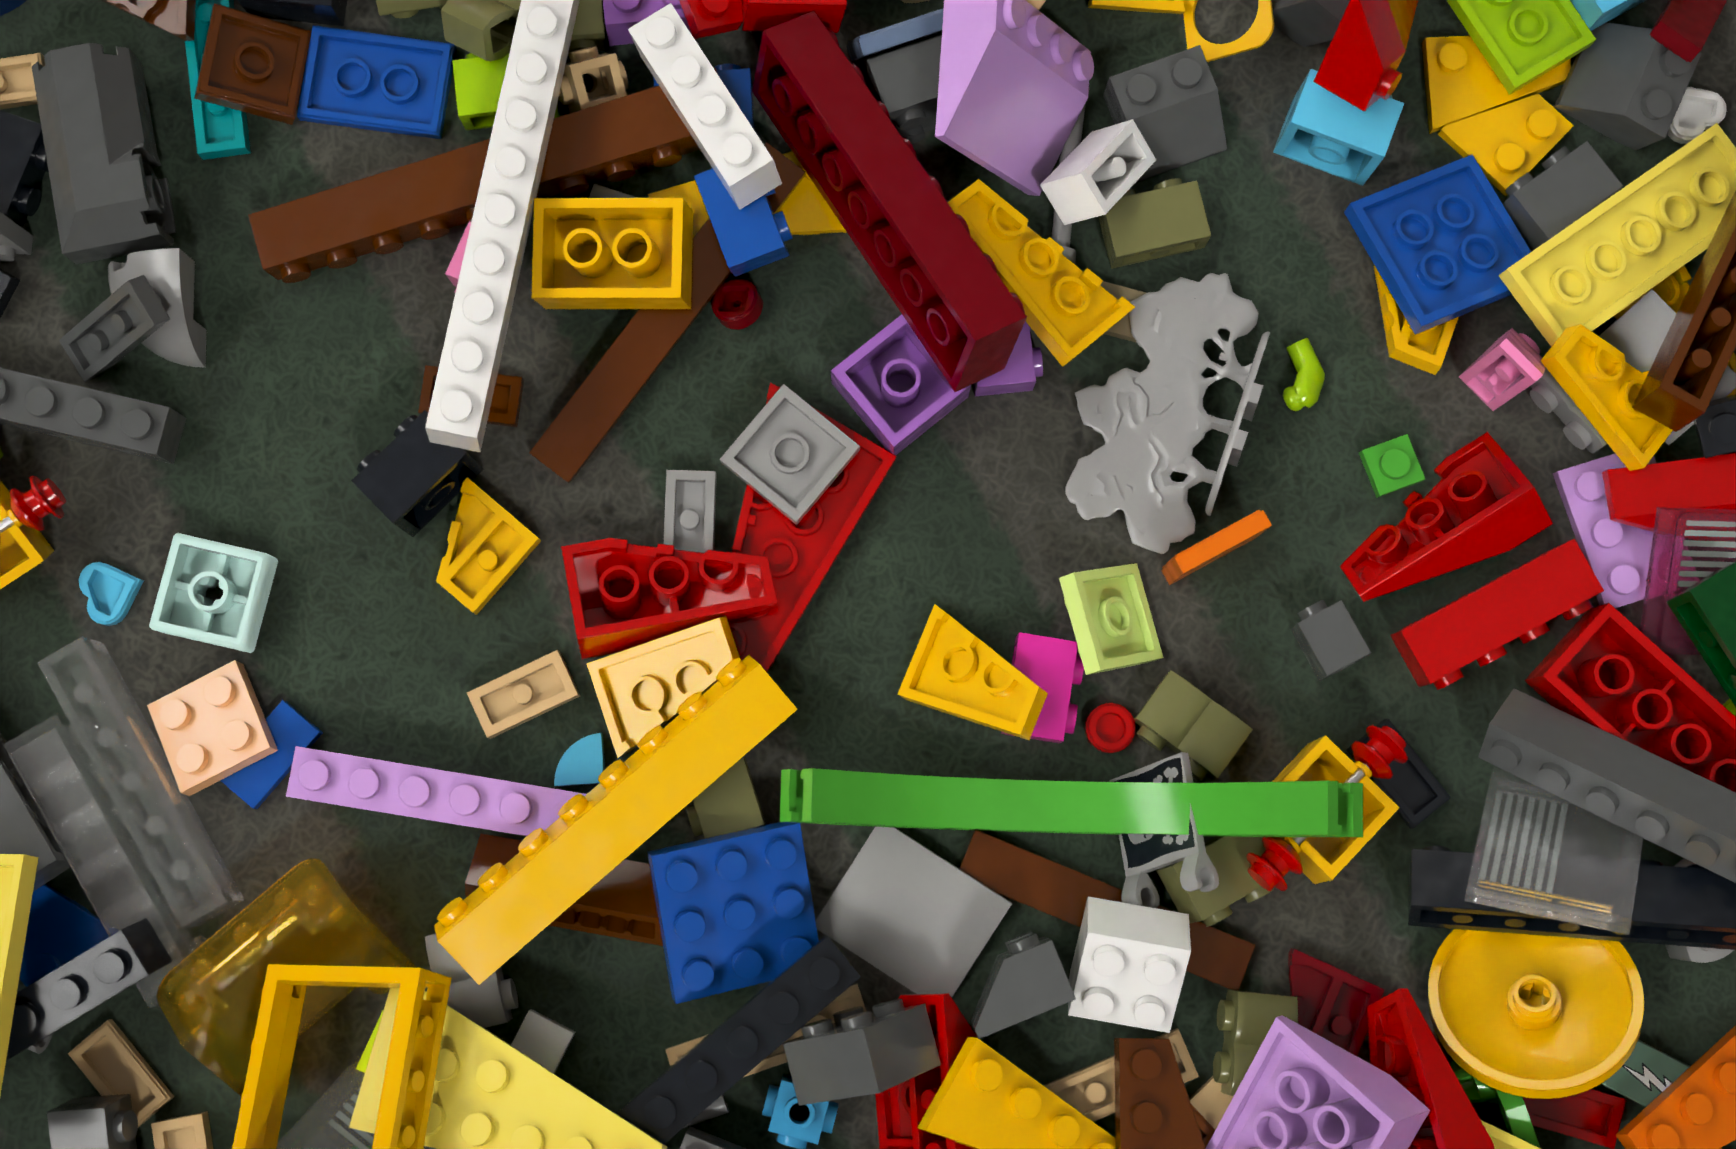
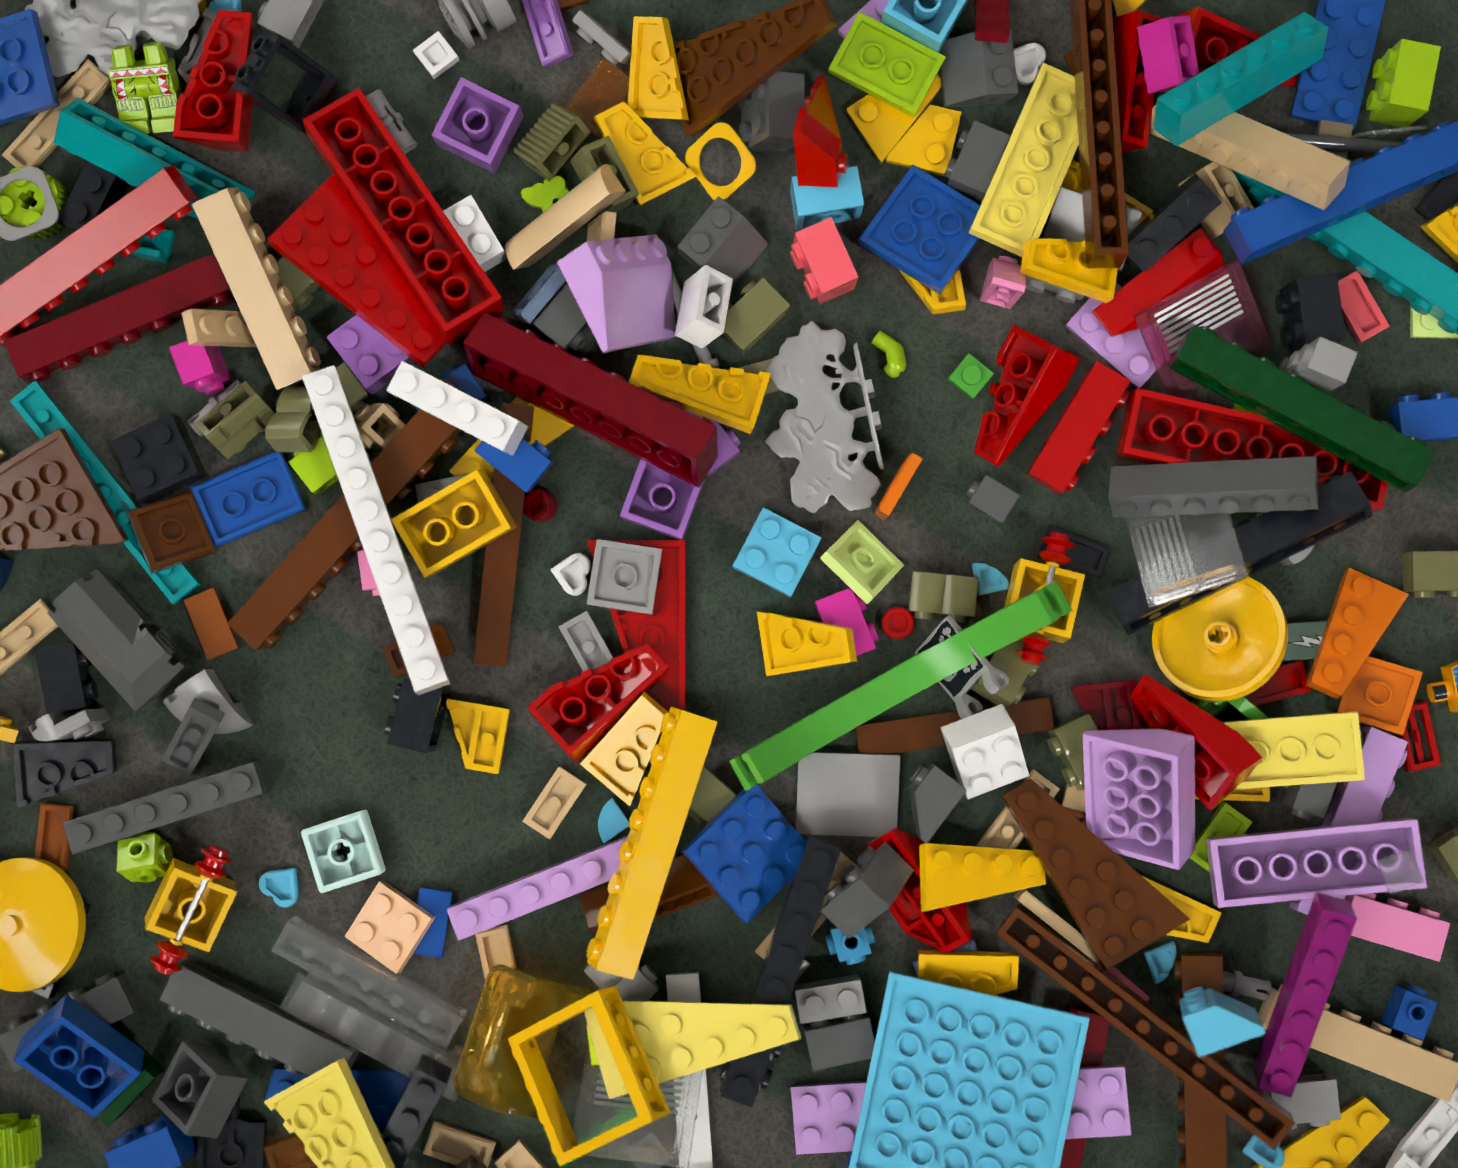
camera: 30 degrees left, 5 degrees up
none -> dark orange tile [183,587,240,660]
none -> tan tile [475,924,522,997]
none -> white tile [550,553,591,596]
none -> medium azure brick [732,508,821,597]
none -> coral brick [790,217,859,305]
none -> medium azure tile [971,563,1010,596]

